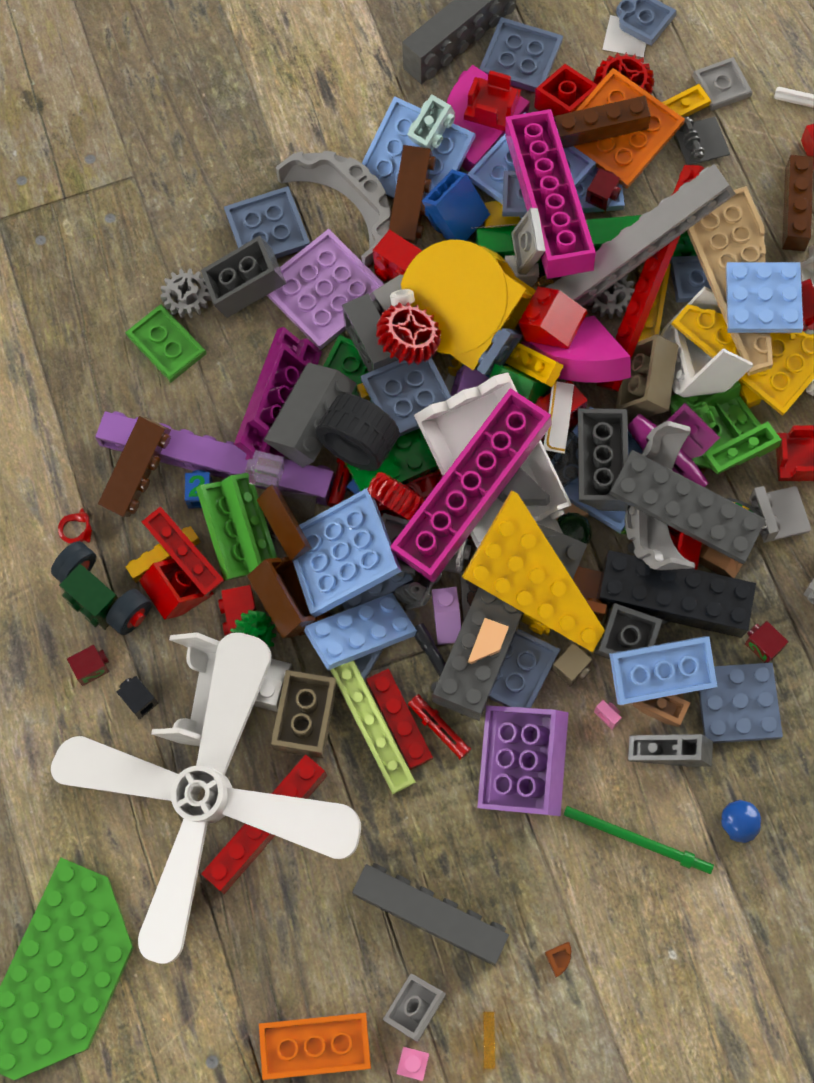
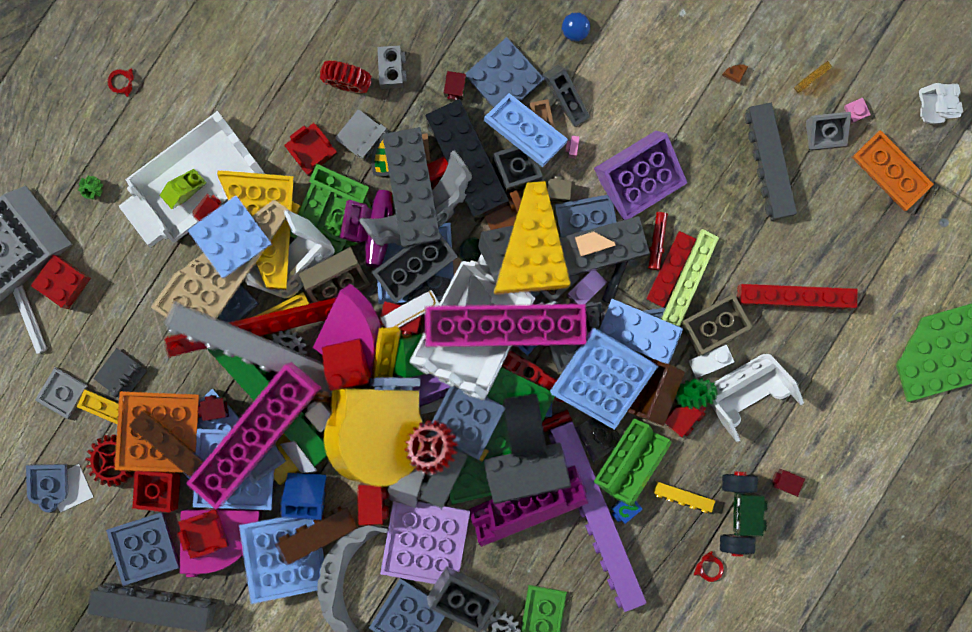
camera: 130 degrees left, 15 degrees up
white piece [51,633,361,964] -> none
reddish brown brick [98,416,171,517] -> none
black brick [116,676,159,720] -> none
red slope [139,559,214,620] -> none
red plate [141,506,224,597] -> none
clear brick [245,450,284,488] -> none
reddish brown slope [257,485,312,562] -> none
red gear [367,472,426,520] -> none
white tile [390,289,415,306] -> none
light aqua brick [407,94,455,151] -> none
light grey tile [511,208,545,275] -> none
green bar [563,806,714,875] -> none
reddish brown brick [782,155,814,251] -> none

